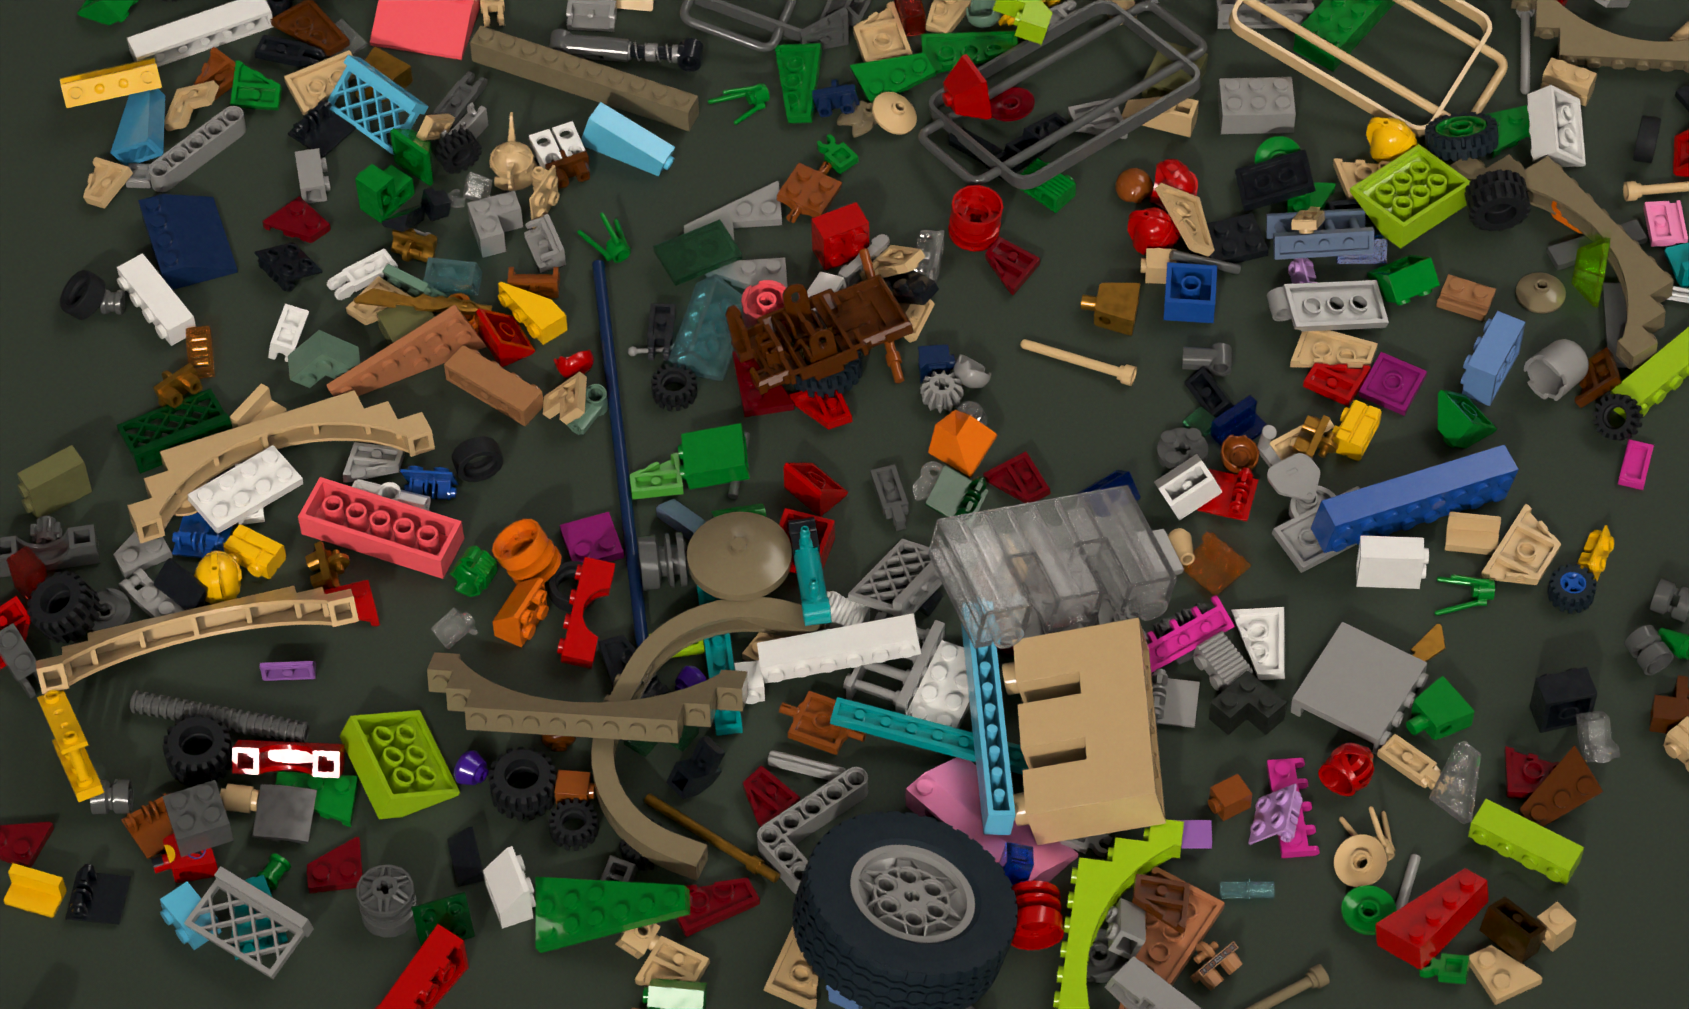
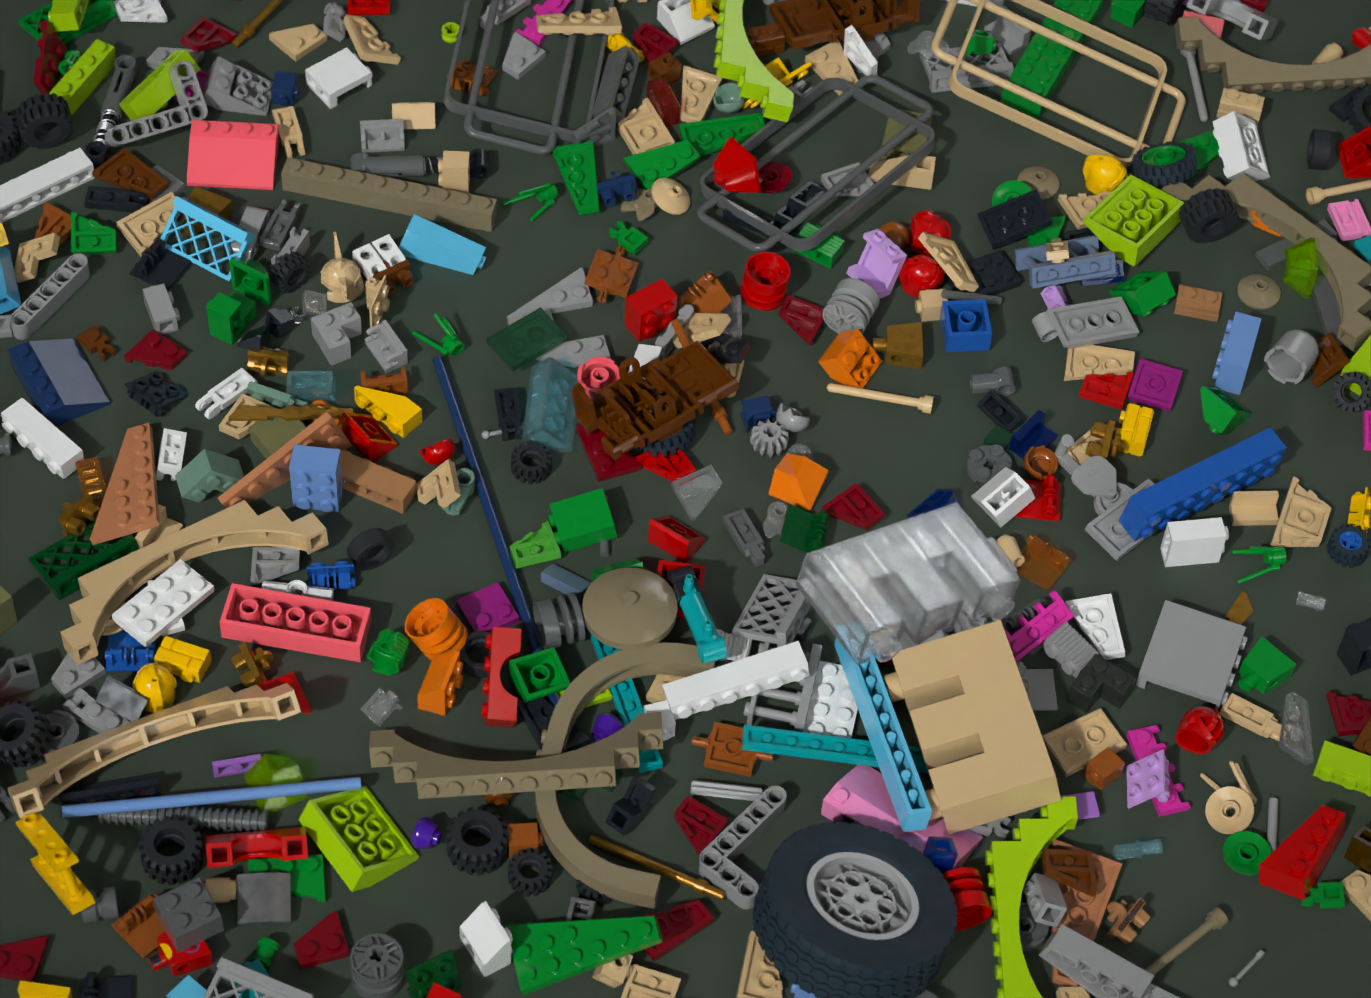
camera: 15 degrees left, 0 degrees up
tan plate [416,113,455,141] -> none
black slope [447,826,485,887] -> none
light grey brick [1218,77,1296,134] -> none
none -> black fence [59,773,161,808]
none -> medium blue piece [62,777,361,818]
none -> reddish brown plate [78,325,116,362]
none -> nougat wing [90,423,160,545]
none -> light grey beam [230,206,270,261]
none -> clear neon green slope [244,754,308,814]
none -> medium blue brick [289,444,343,512]
none -> tan brick [438,151,470,194]
none -> green slope [508,647,571,702]
none -> clear wing [671,465,722,522]
none -> dark orange hinge [677,270,733,315]
none -> orange slope [818,329,882,389]
none -> light grey wheel [822,278,879,334]
none -> lavender panel [846,229,907,299]
none -> dark tan dish [1017,166,1060,200]
none -> tan tile [1042,708,1127,777]
none -> clear pin [1296,590,1327,612]

